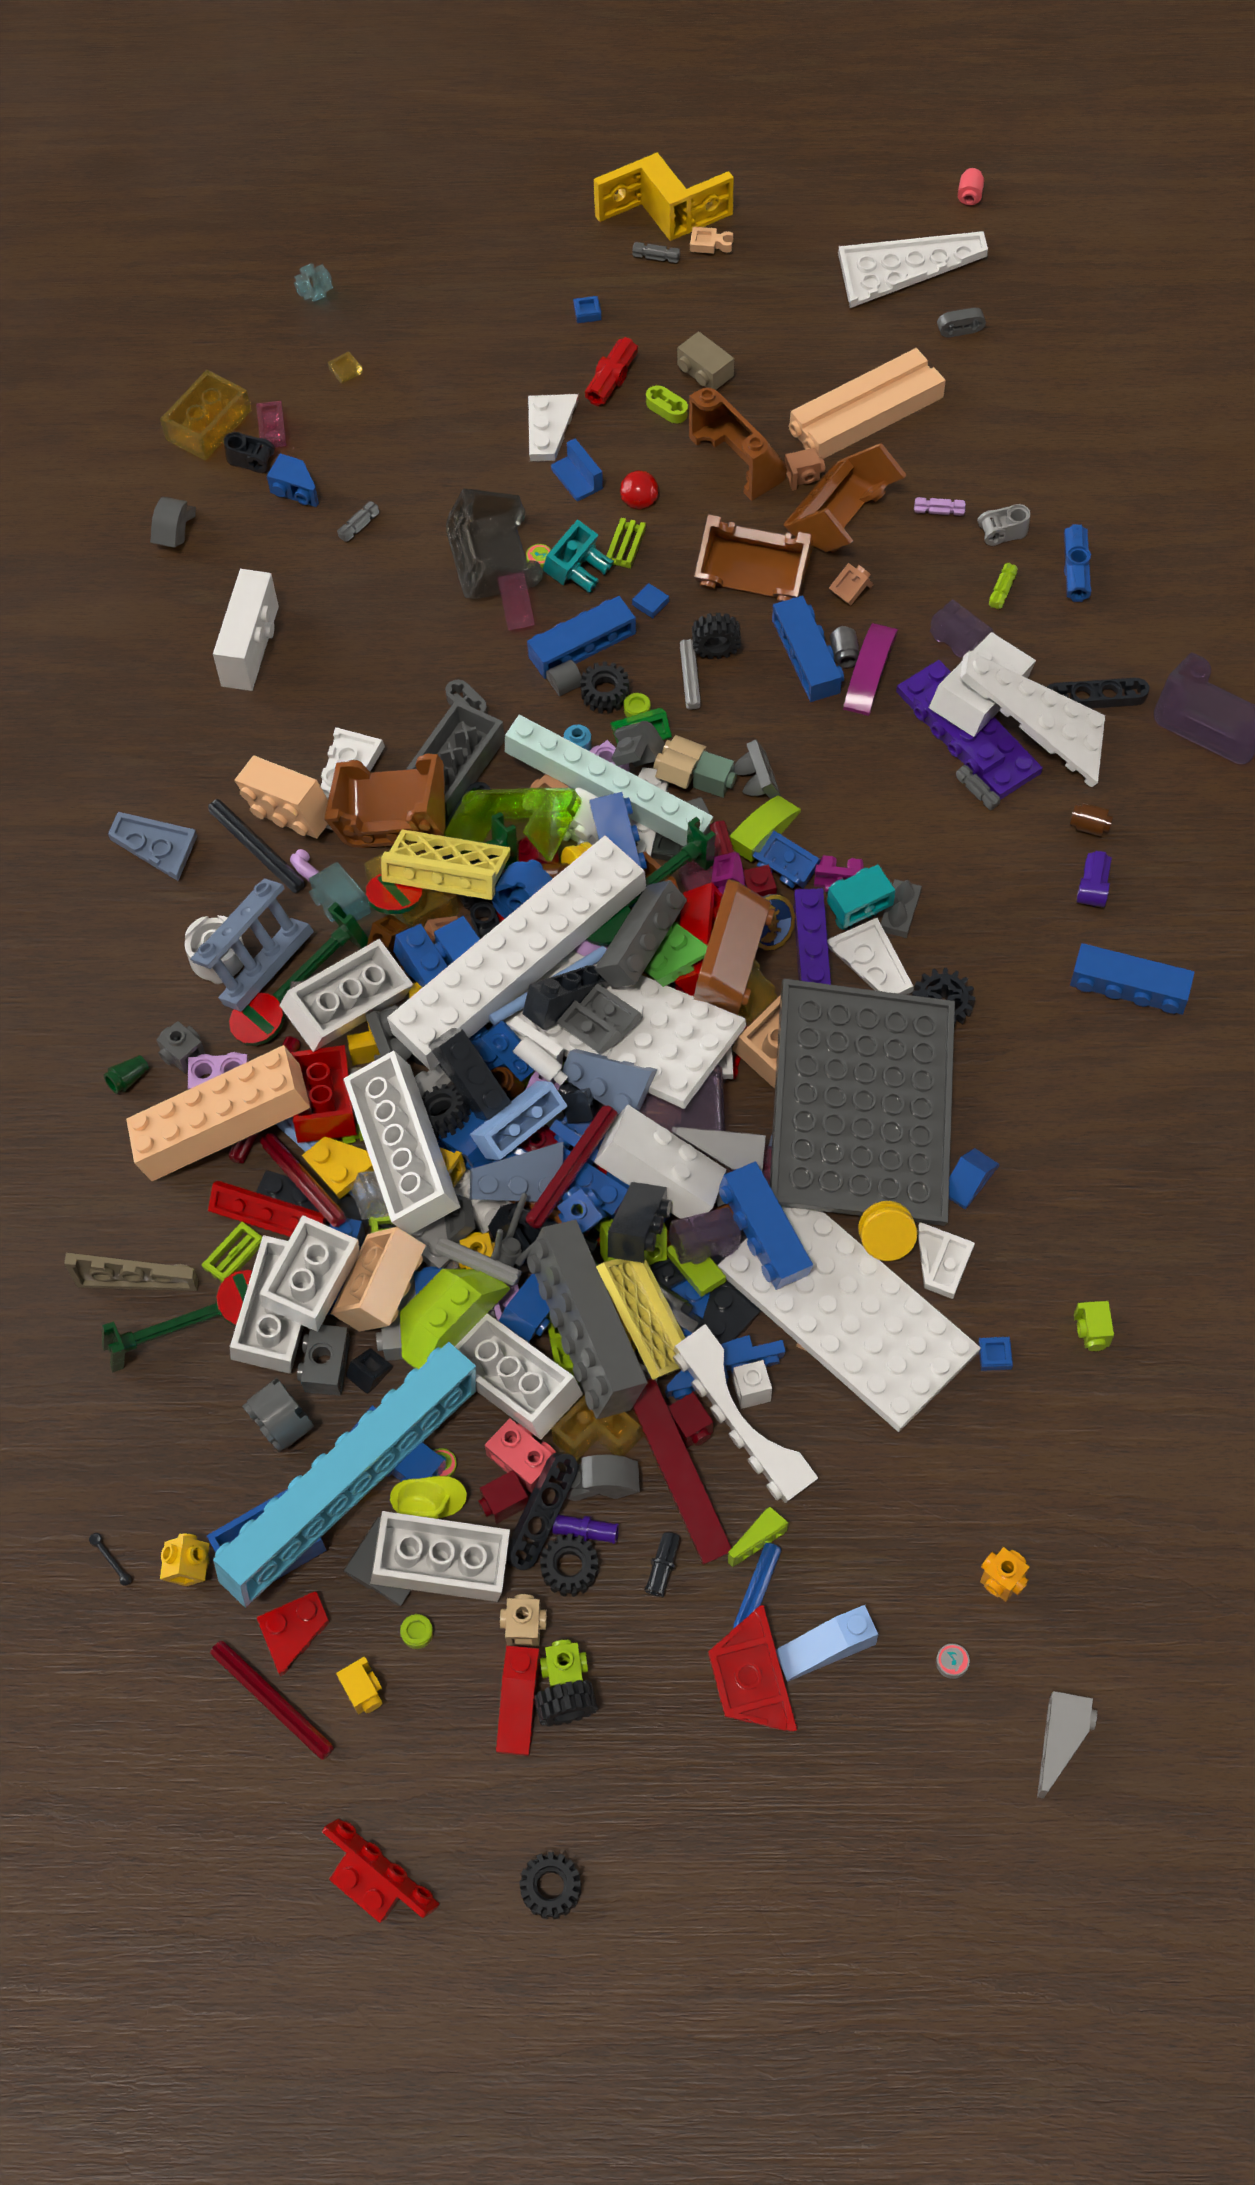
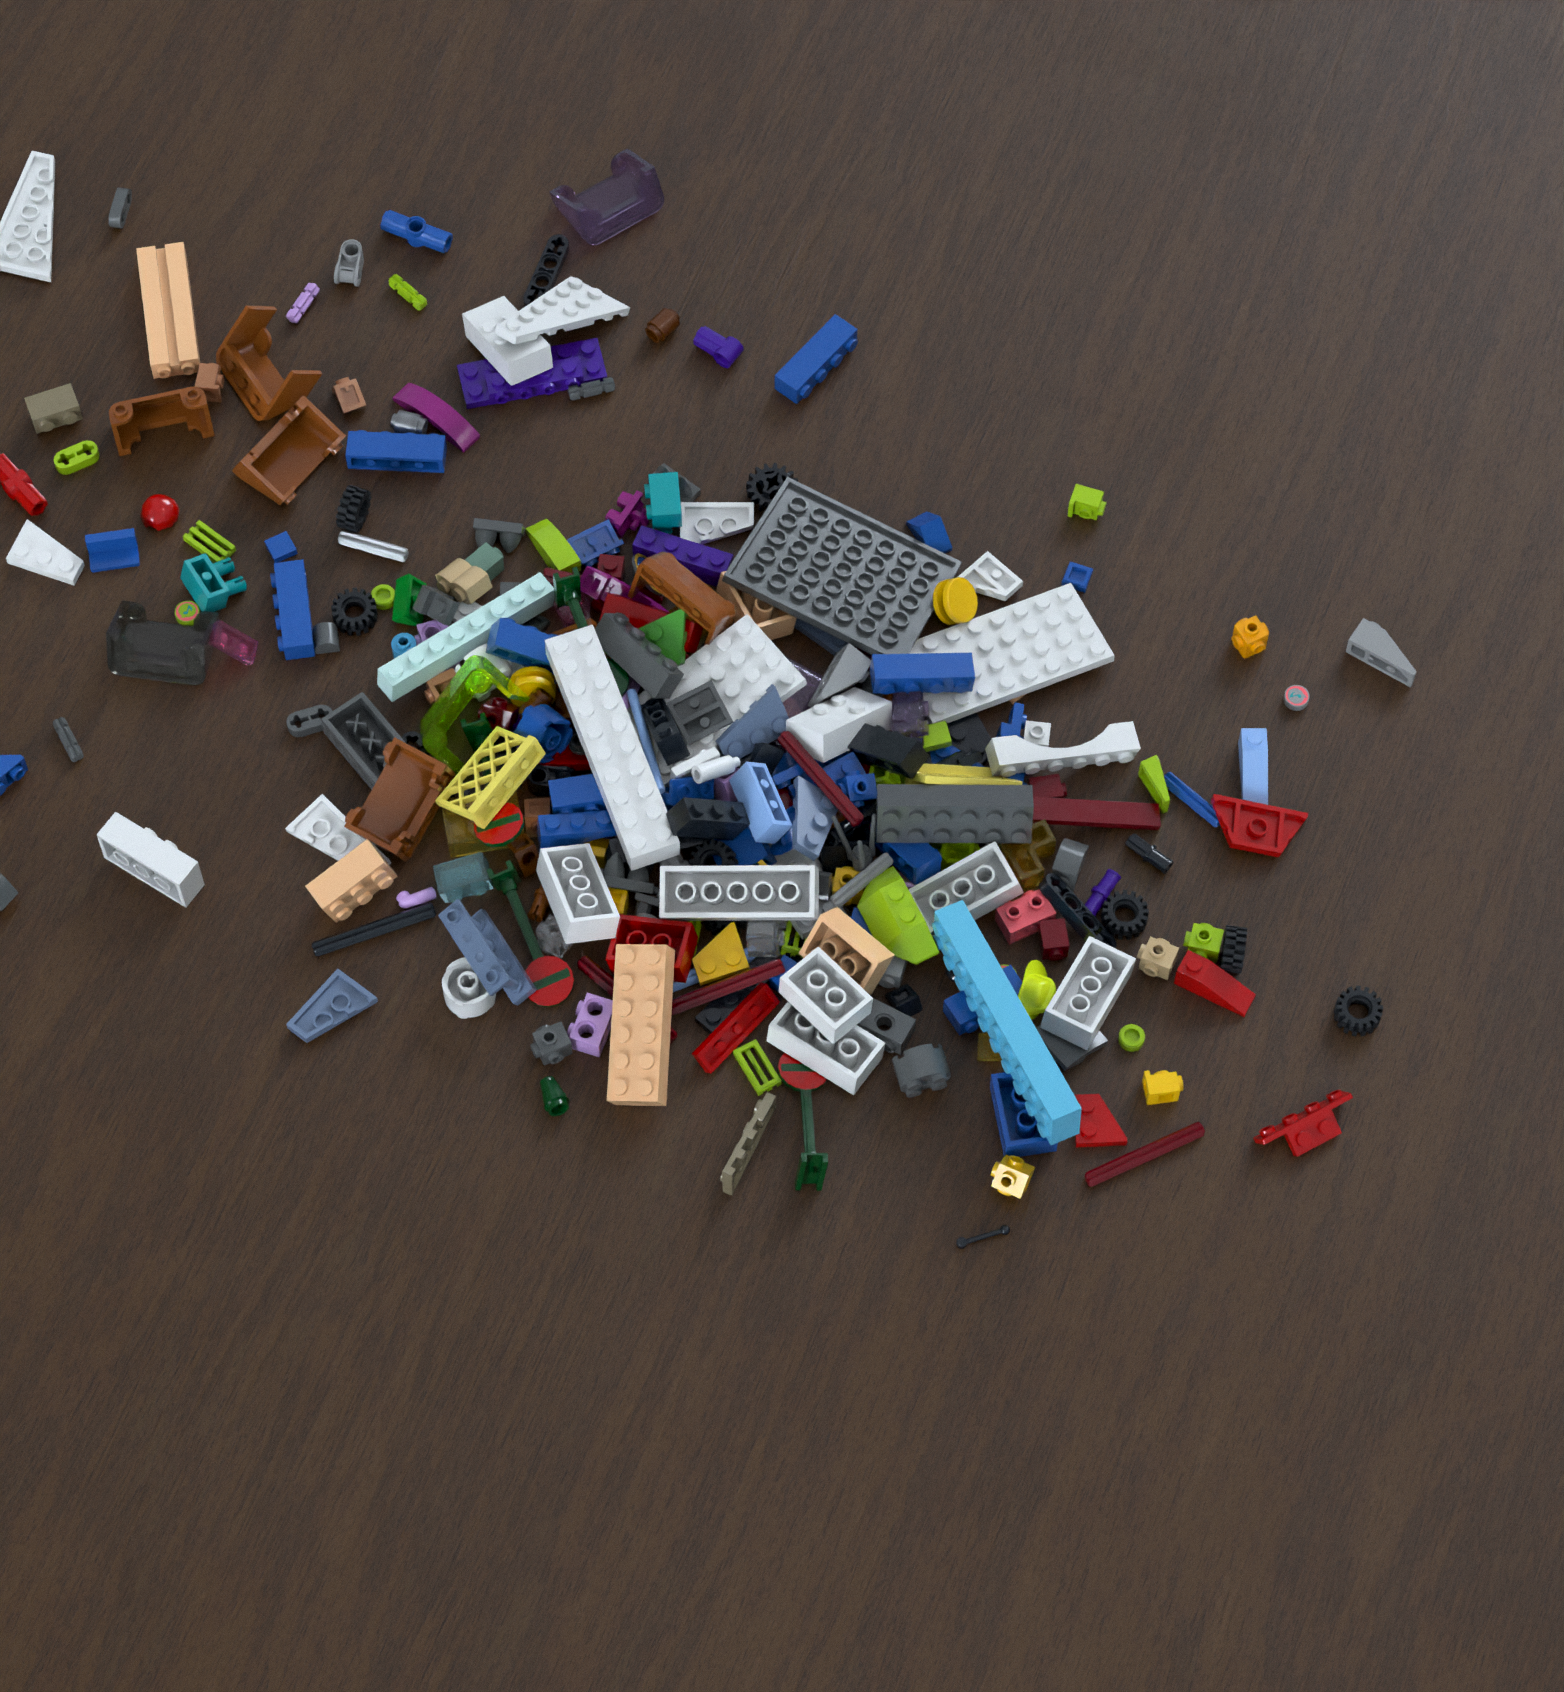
camera: 70 degrees left, 0 degrees up
clear purple brick [930,599,993,657] -> none

